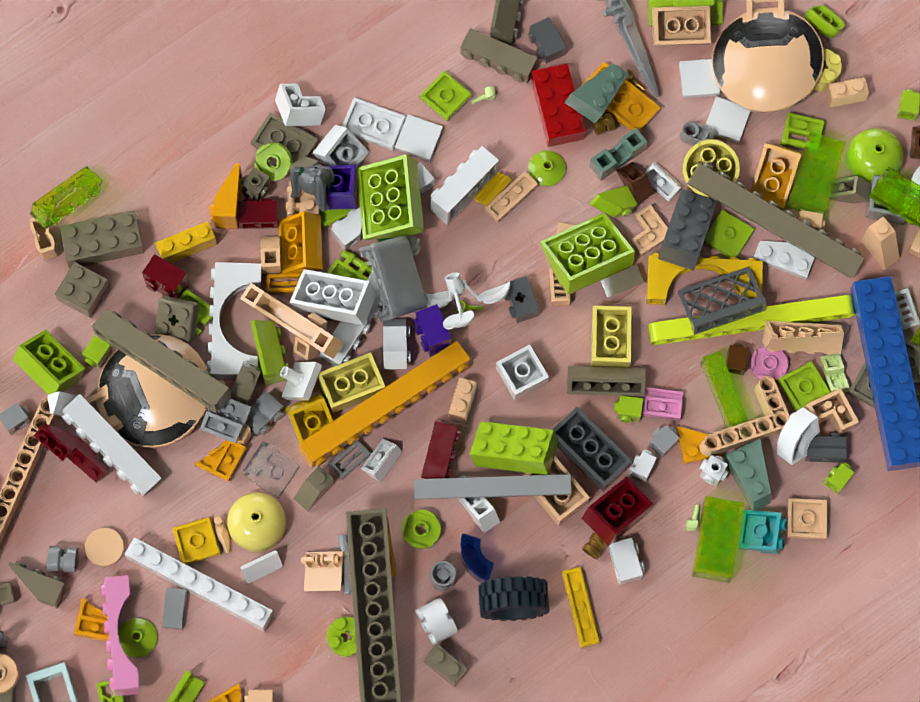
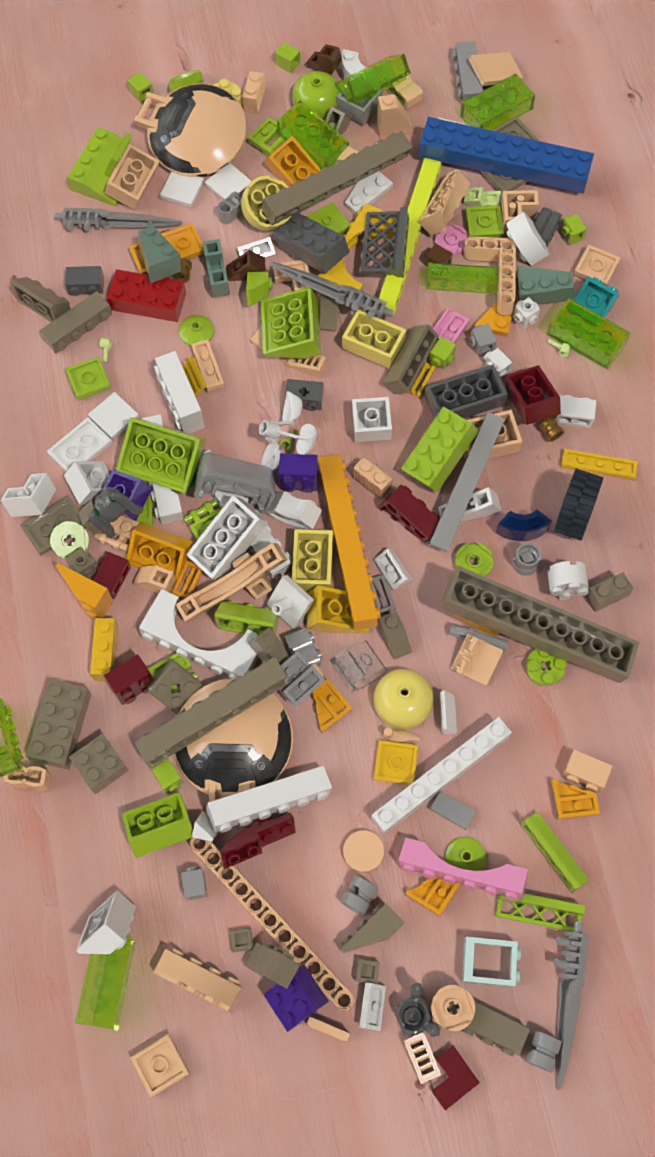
camera: 60 degrees left, 5 degrees down
none -> light grey piece [270,262,394,319]
none -> yellow tile [408,362,436,398]

